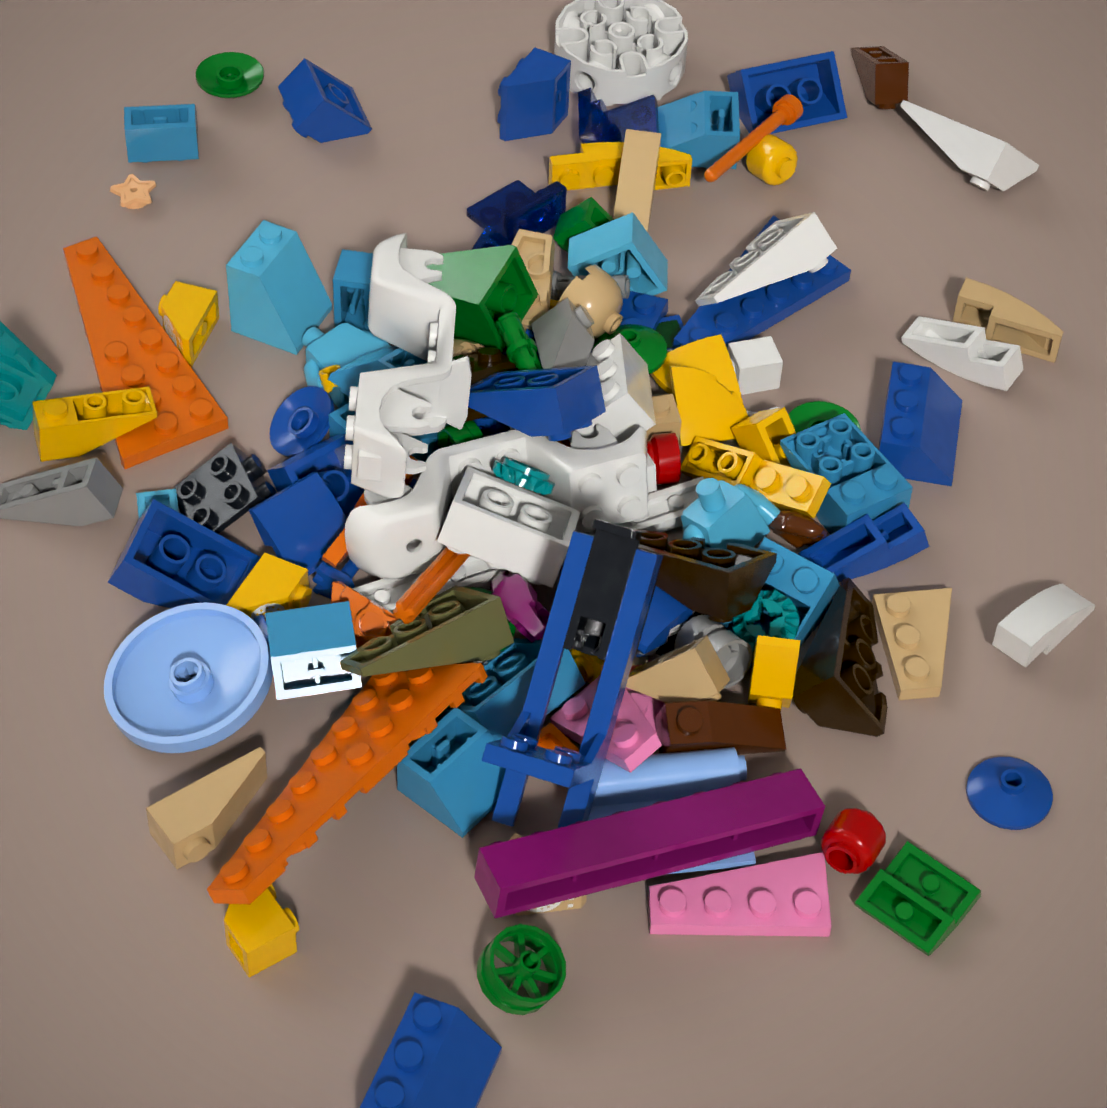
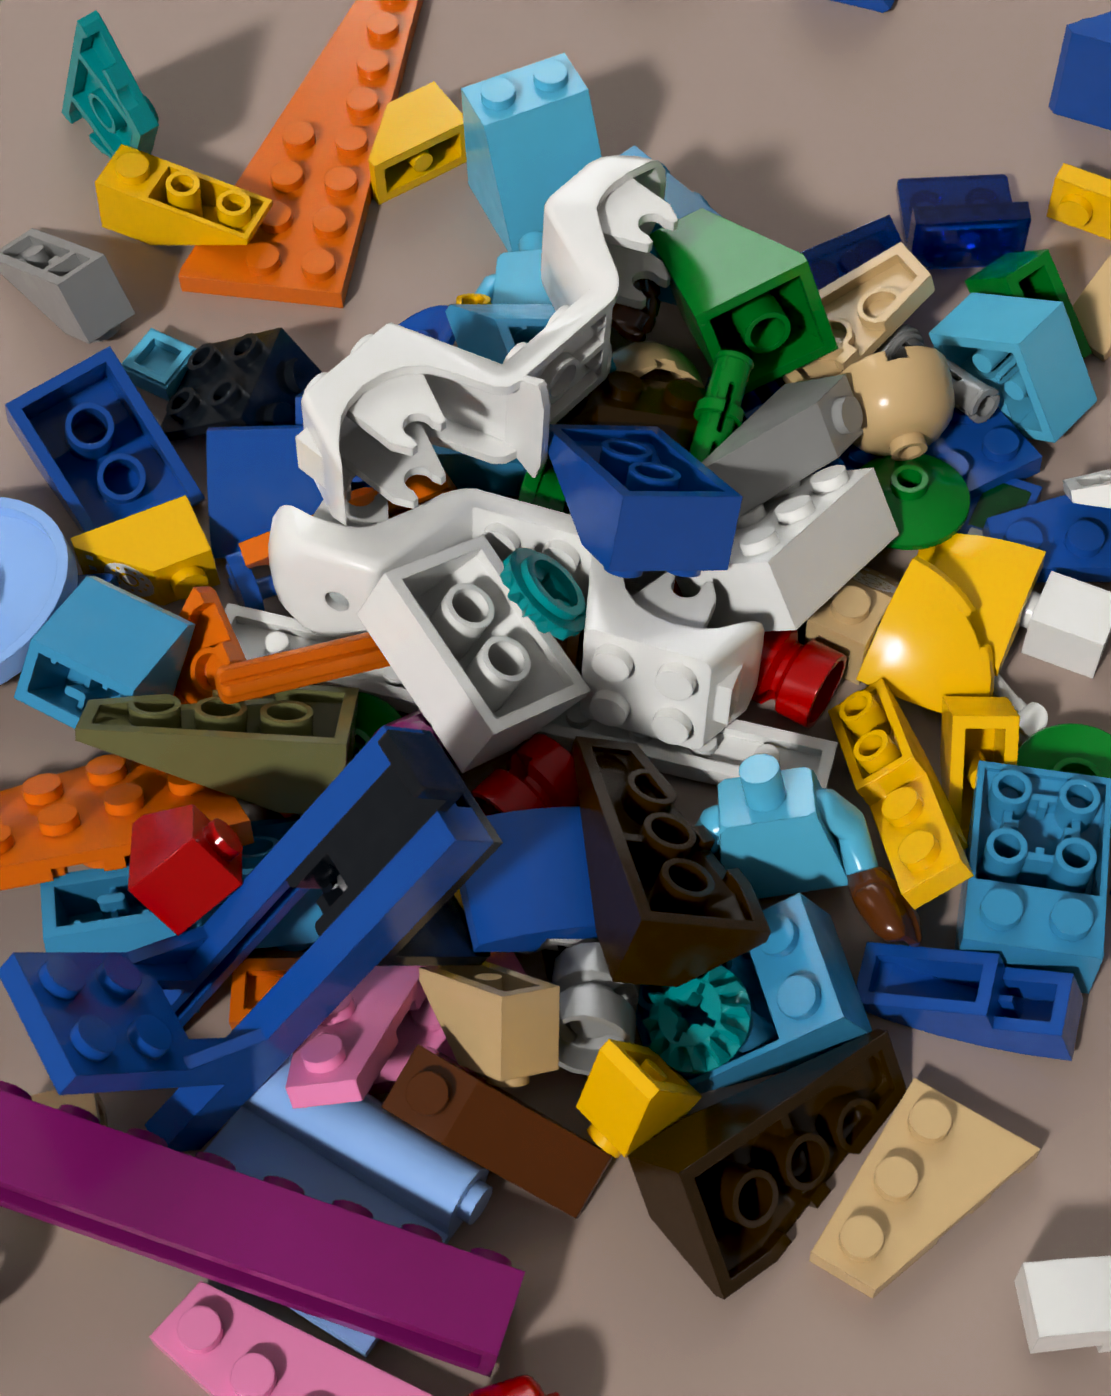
camera: 45 degrees right, 10 degrees up
none -> red slope [128,804,243,936]

